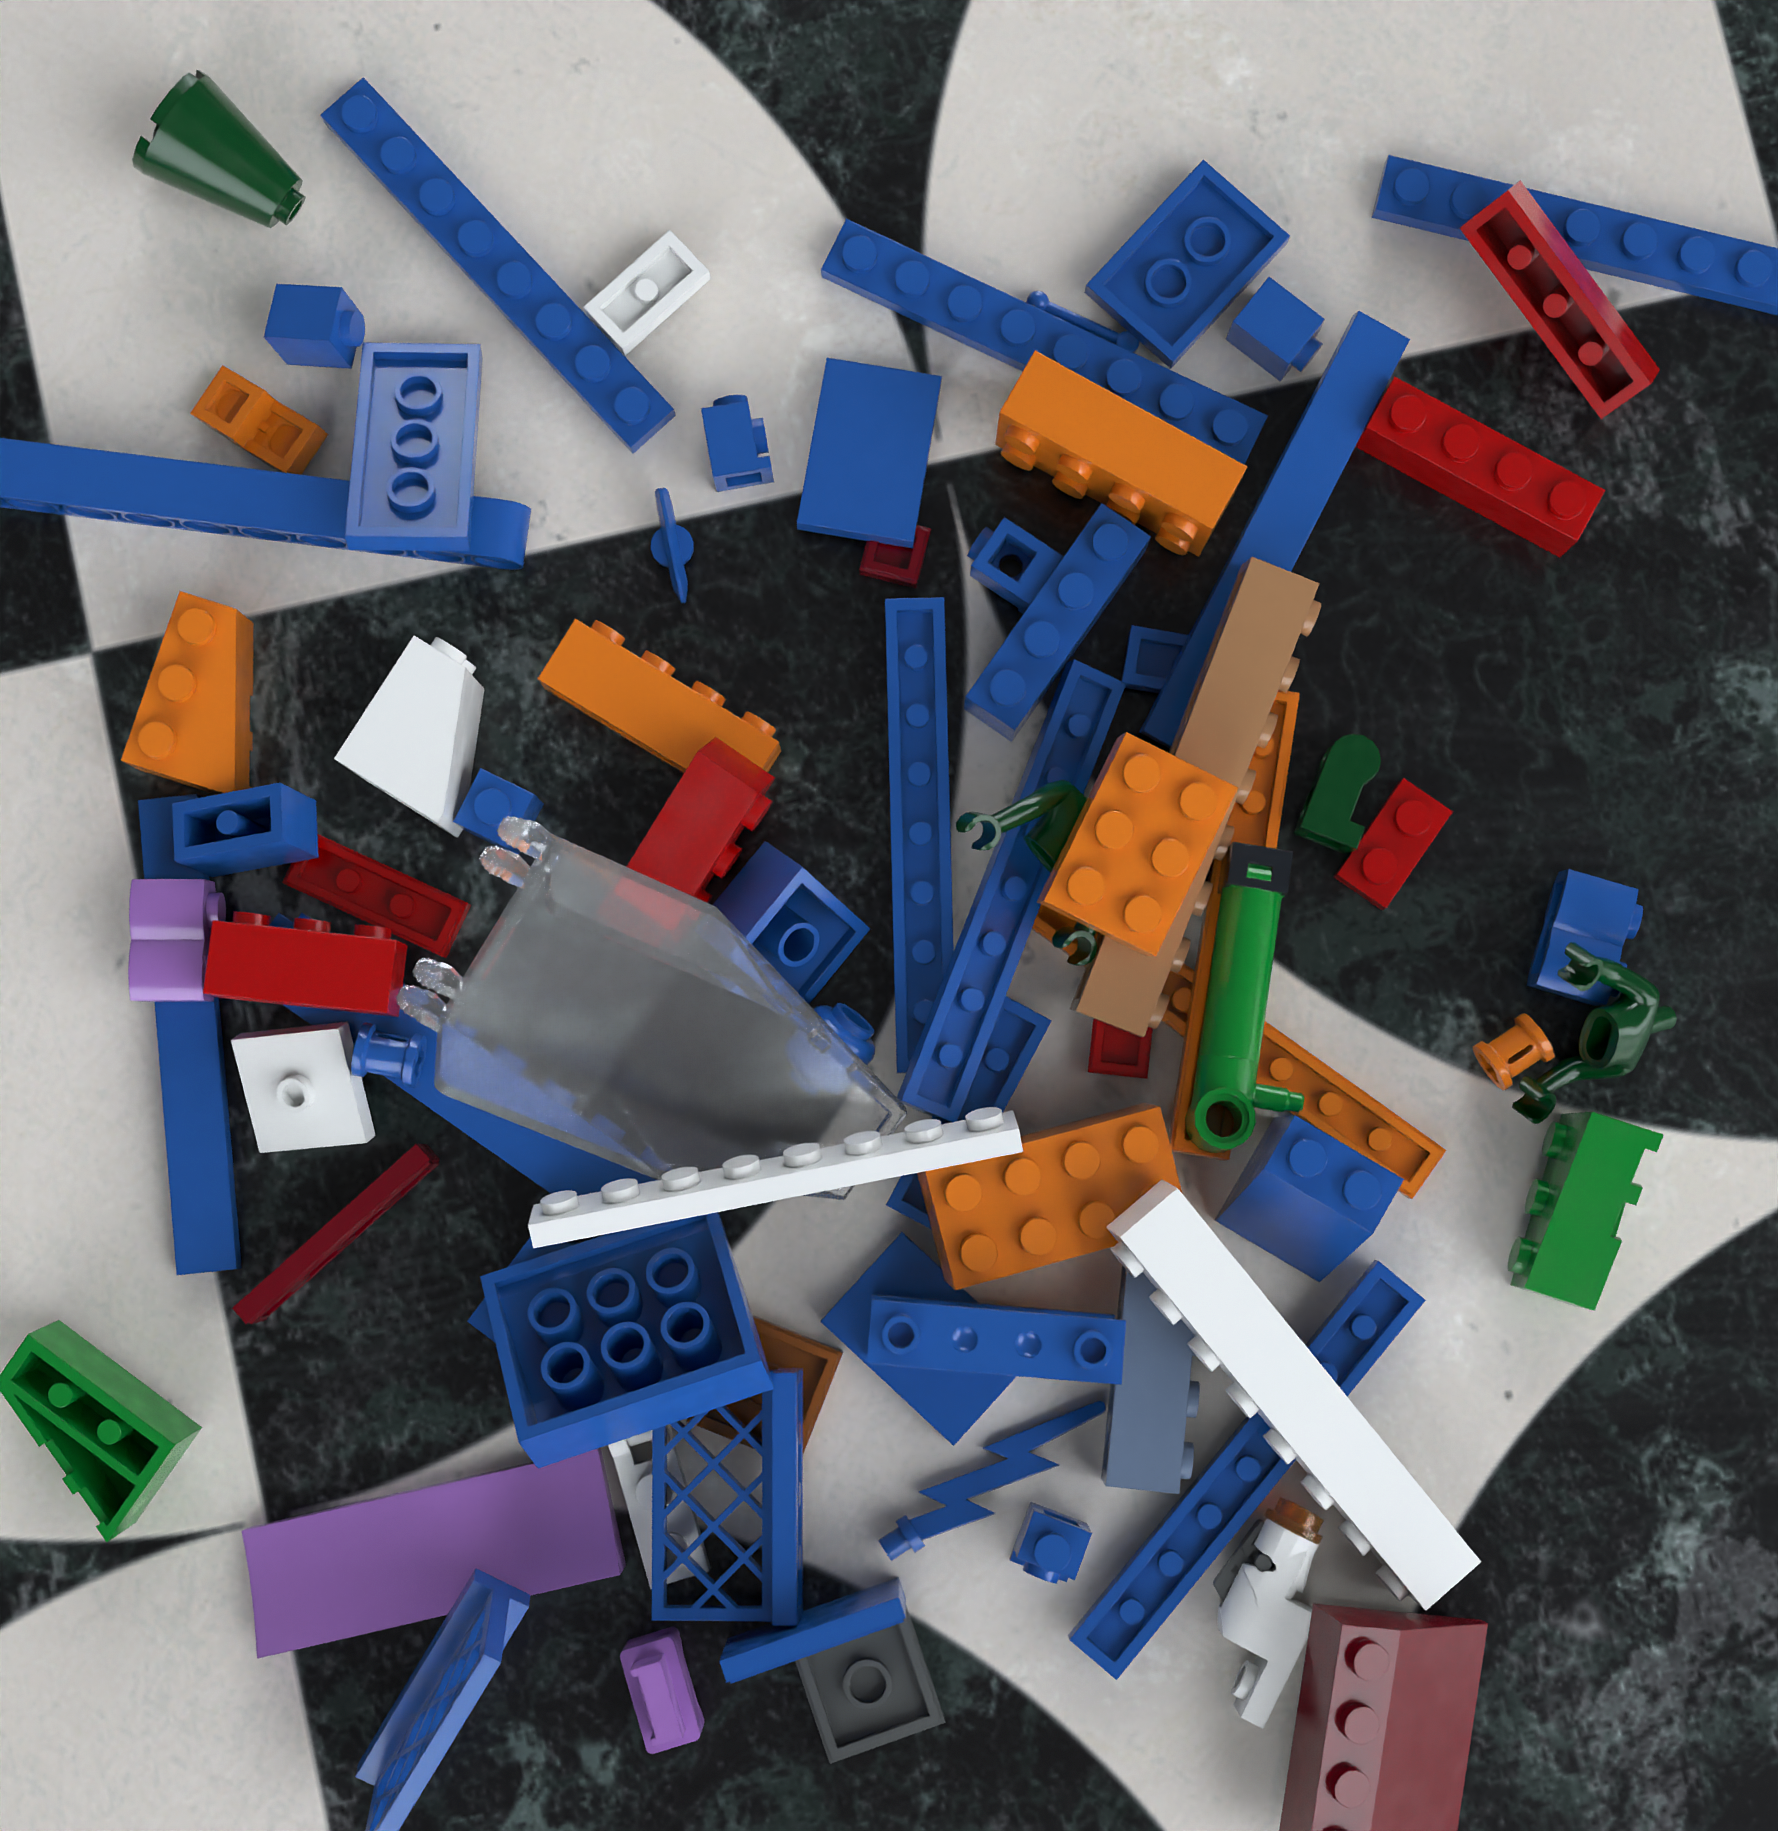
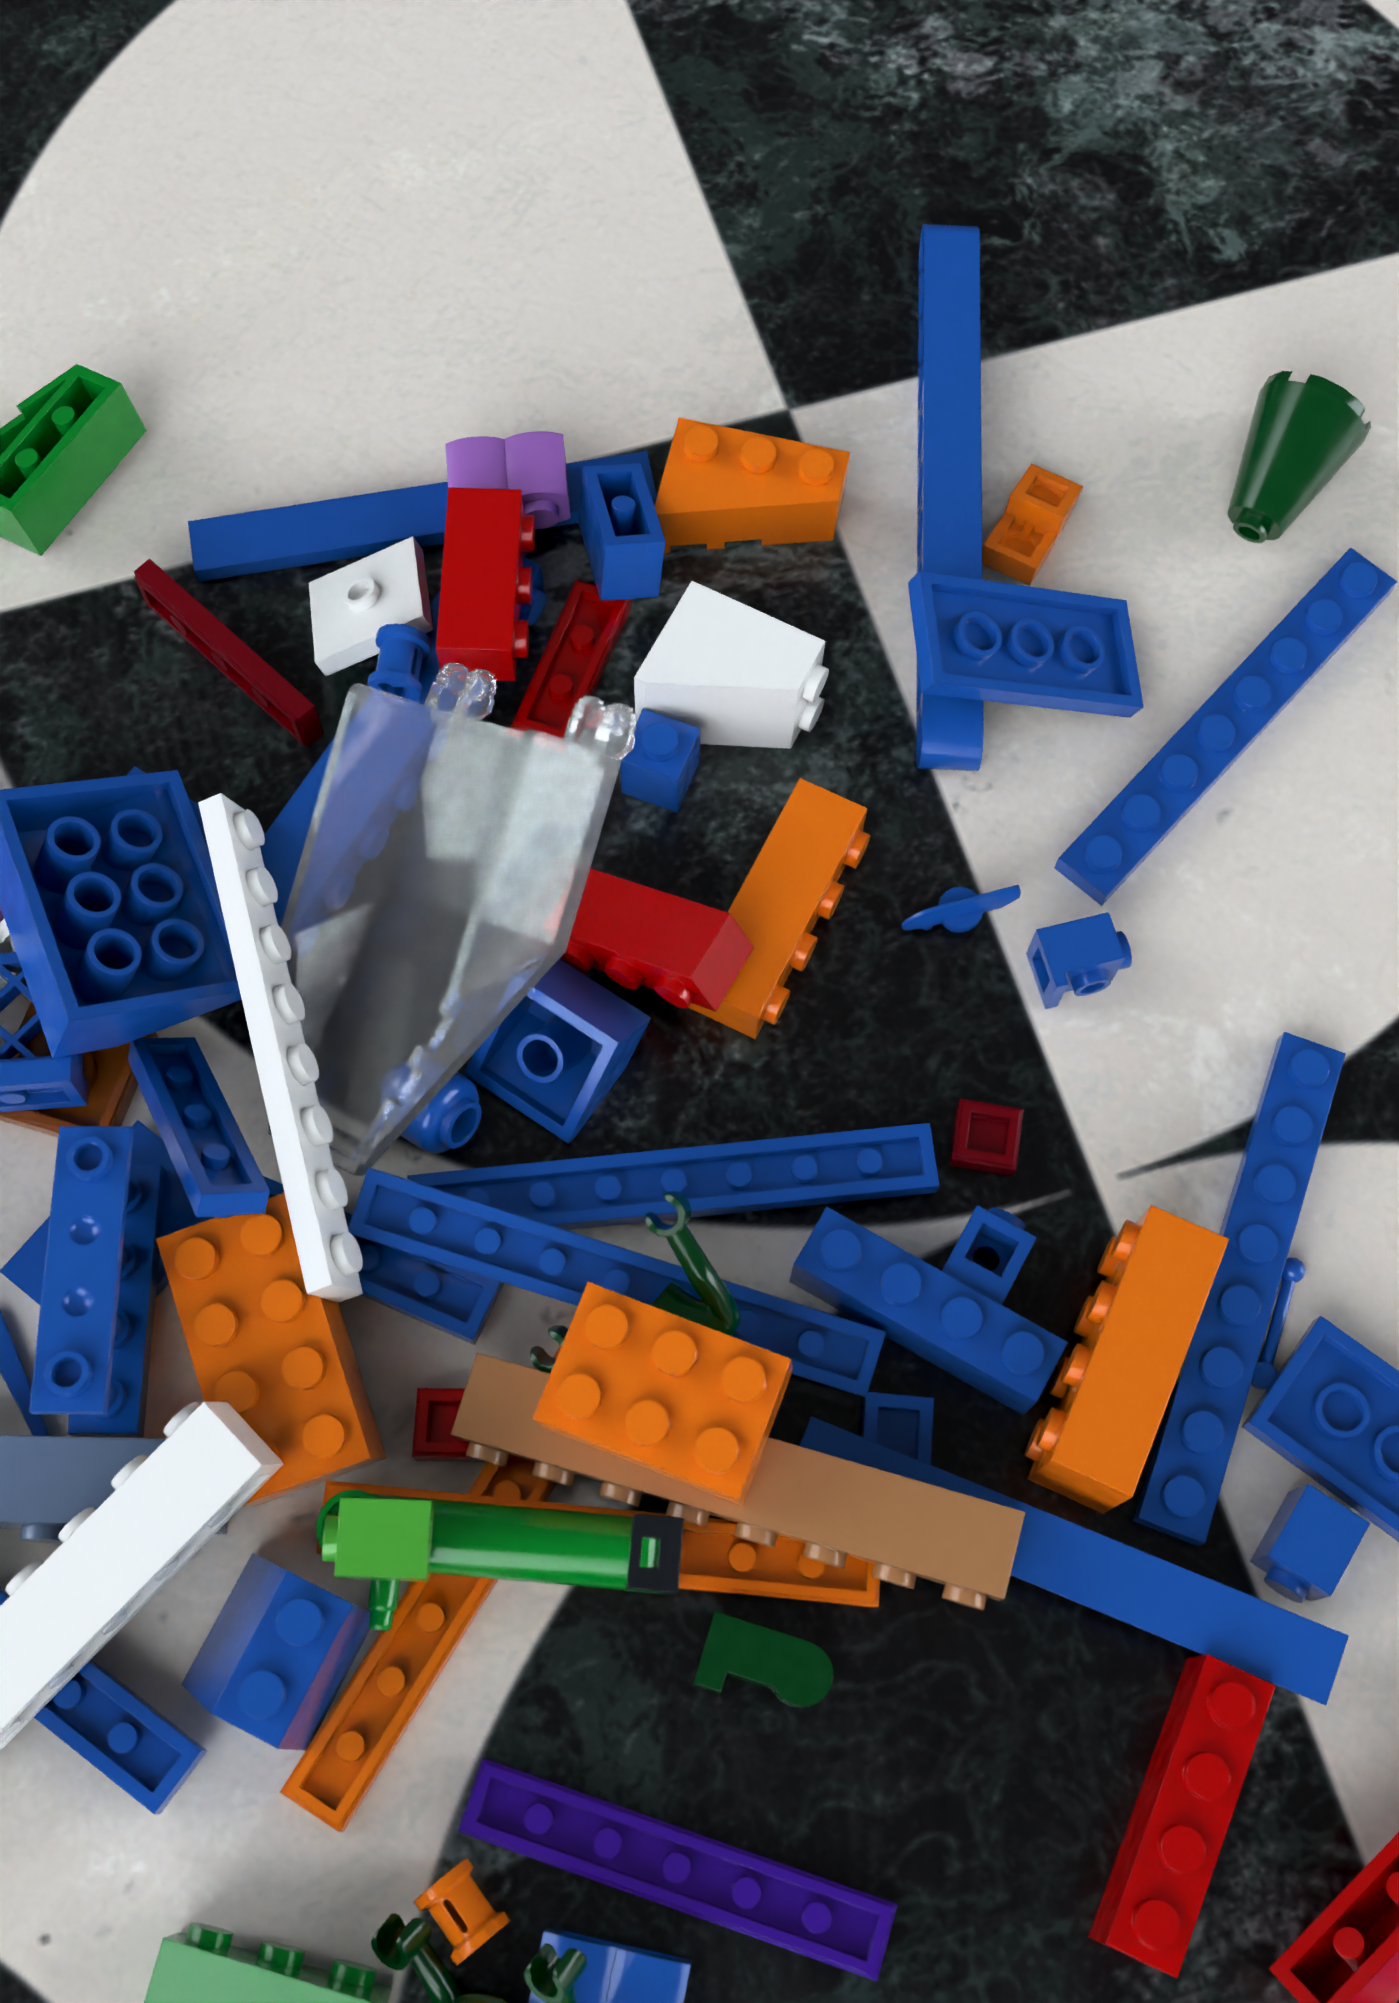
camera: 80 degrees right, 15 degrees down
blue brick [264,284,365,369] -> none
white plate [584,230,711,356] -> none
blue tile [797,358,942,548] -> none
red plate [1333,778,1453,910] -> none
none -> blue plate [127,1037,270,1218]
none -> bright green brick [322,1498,434,1582]
none -> dark purple tile [458,1758,898,1981]

